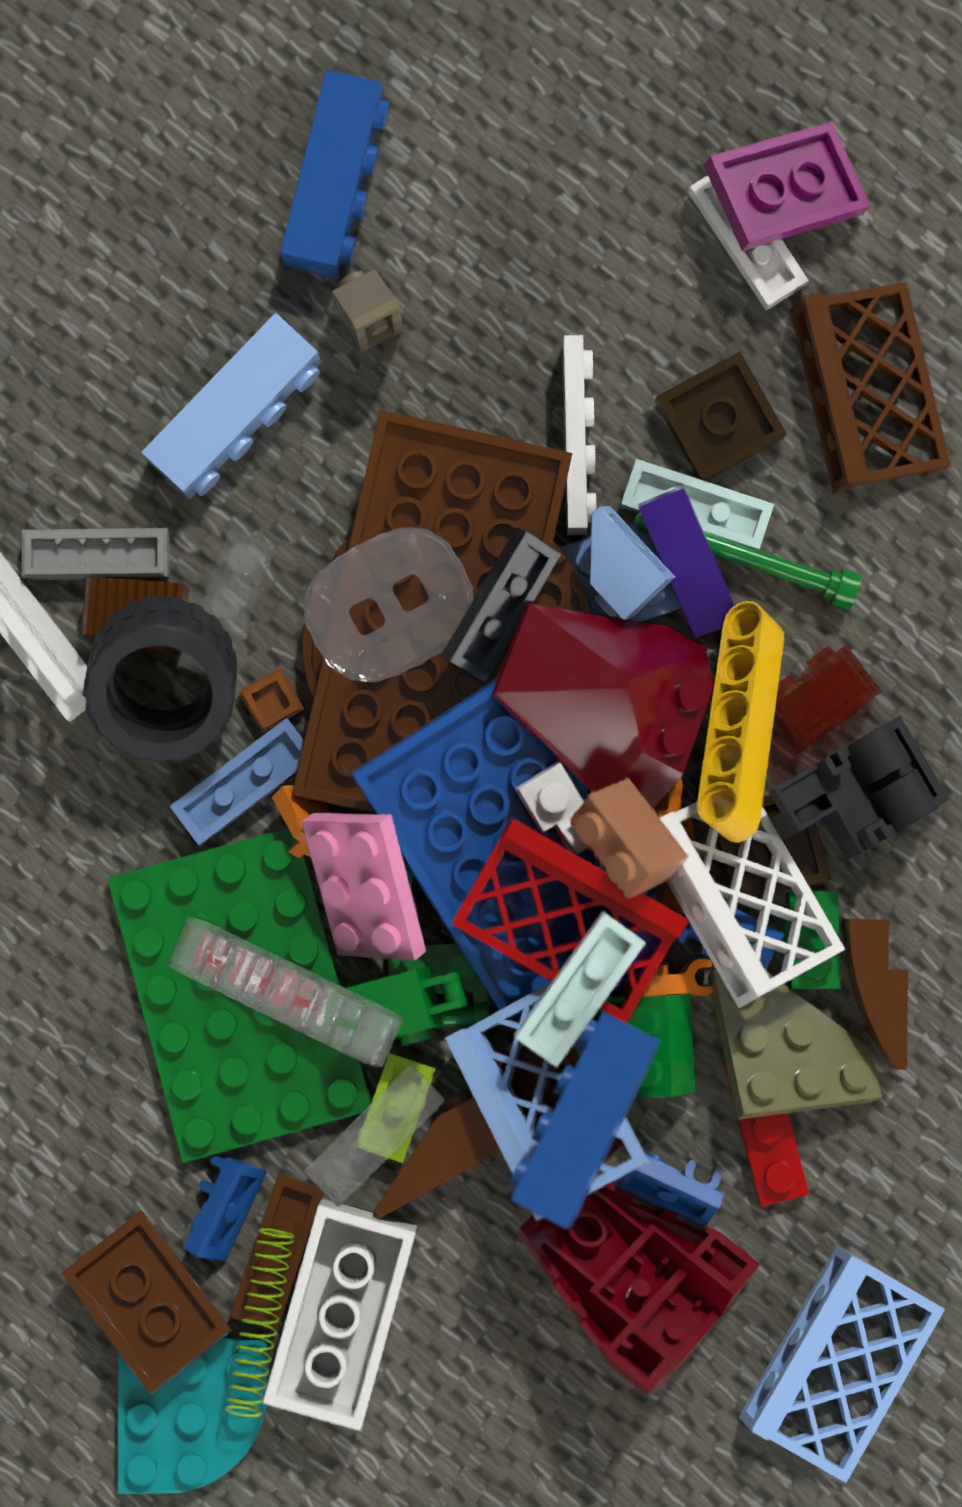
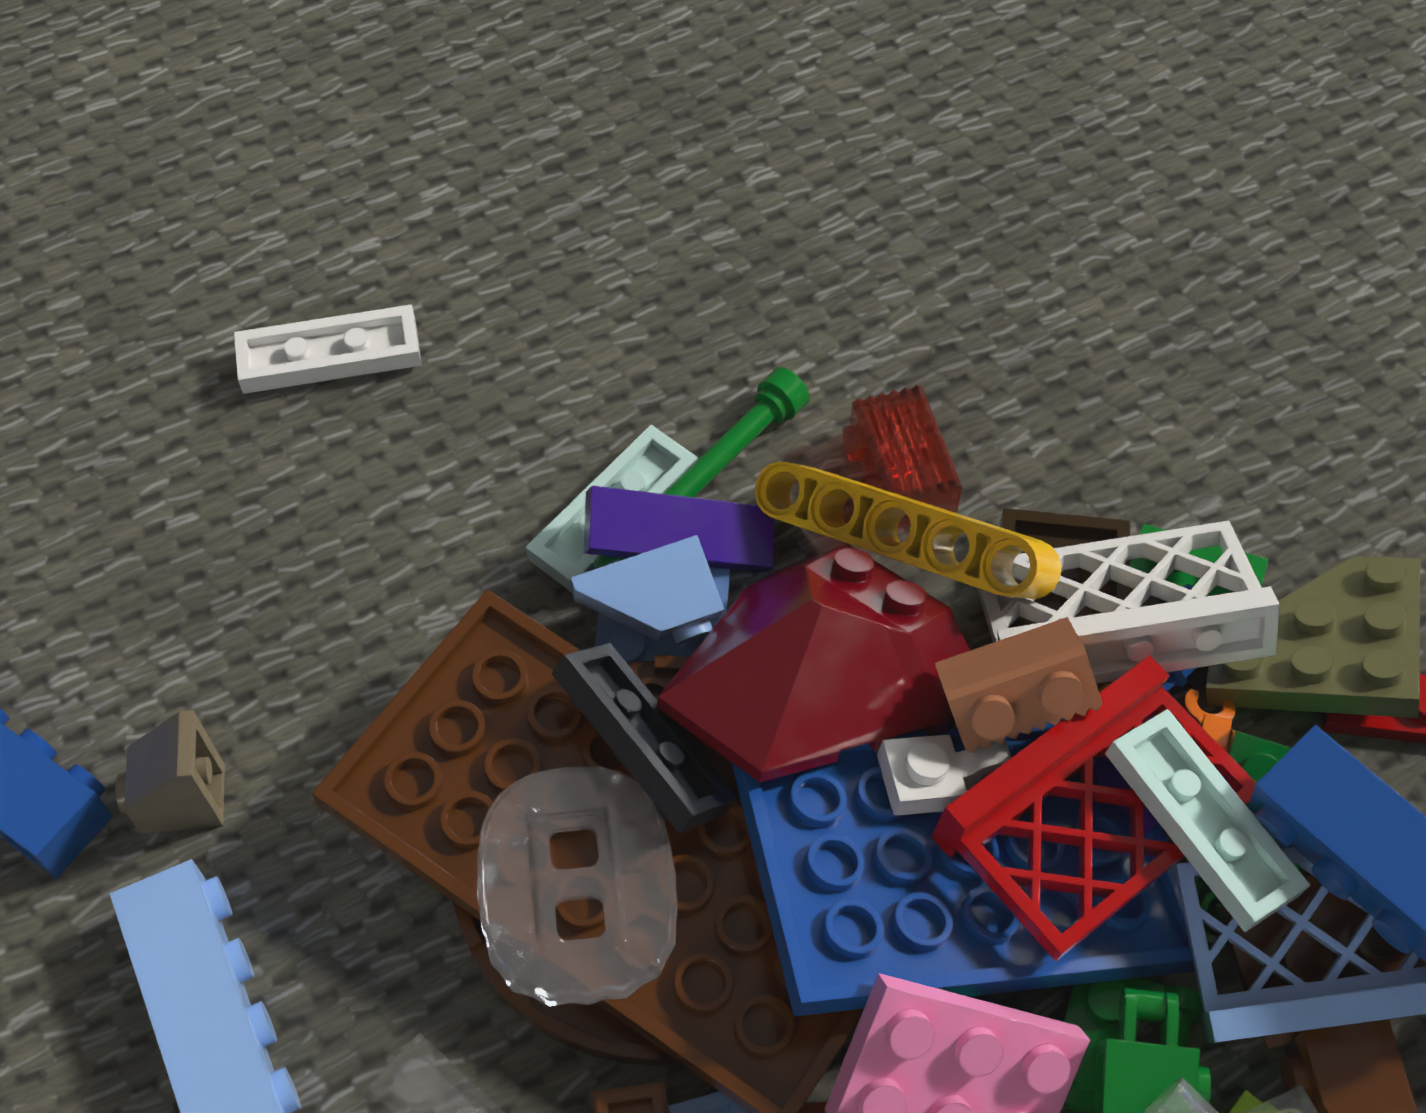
camera: 70 degrees left, 25 degrees down
white plate [562,335,596,535] -> none
dark brown plate [655,351,787,481] -> none
magenta plate [703,122,871,251] -> none
black plate [769,716,950,860] -> none
reddish brown fence [790,282,951,494] -> none
reddish brown slope [843,919,908,1070] -> none

